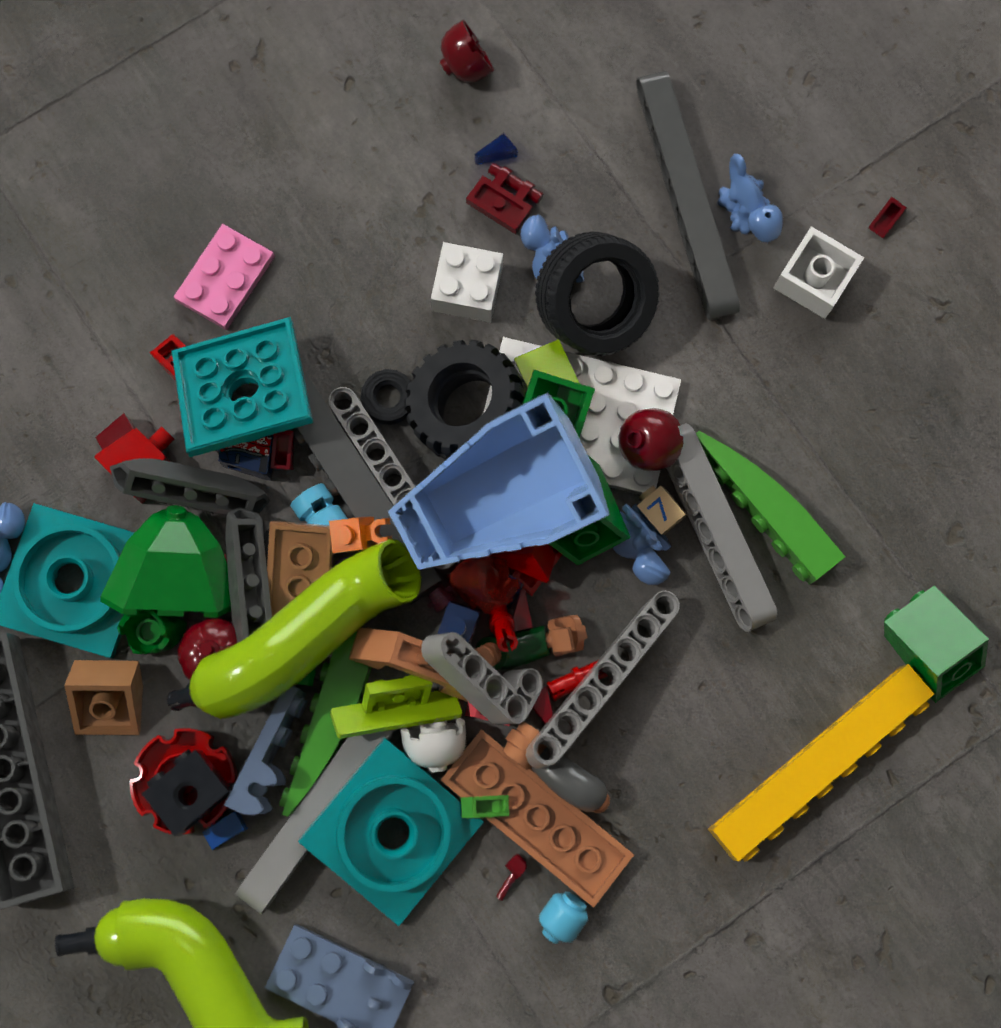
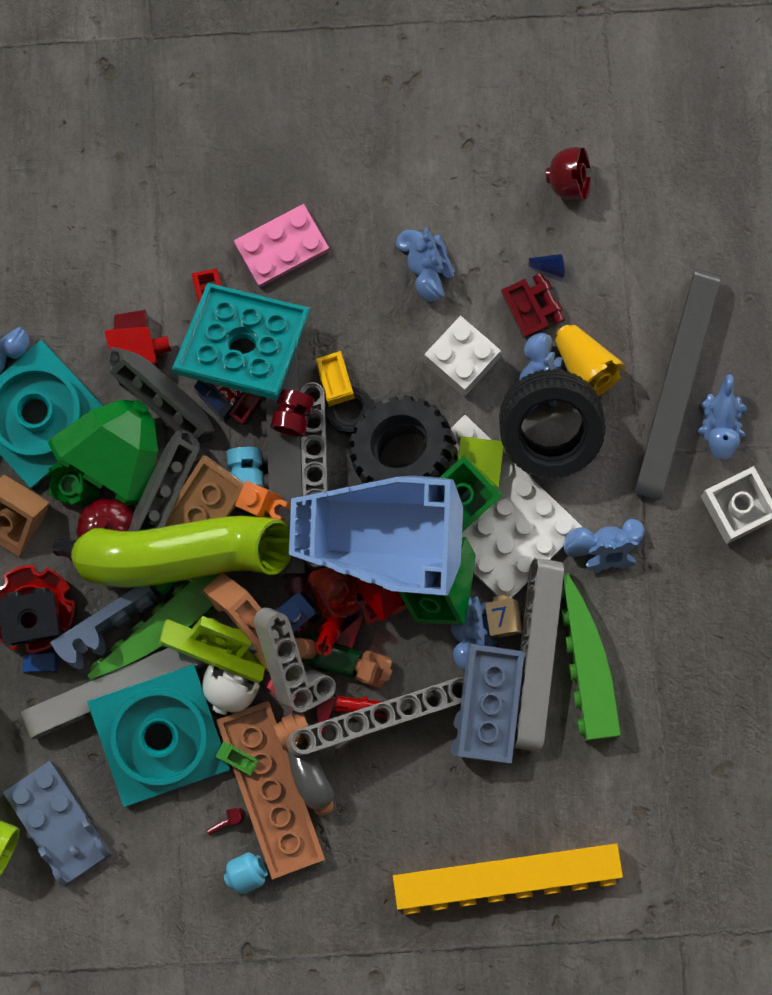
camera: 35 degrees right, 0 degrees up
dark red cylinder [618,408,684,471] -> none
slope [884,586,989,703] -> none
none -> dark red wheel [270,389,314,437]
none -> yellow tile [315,351,355,407]
none -> medium blue animal [396,227,455,302]
none -> sand blue hinge [451,644,525,764]
none -> yellow cone [555,325,625,396]
none -> medium blue animal [563,518,645,573]

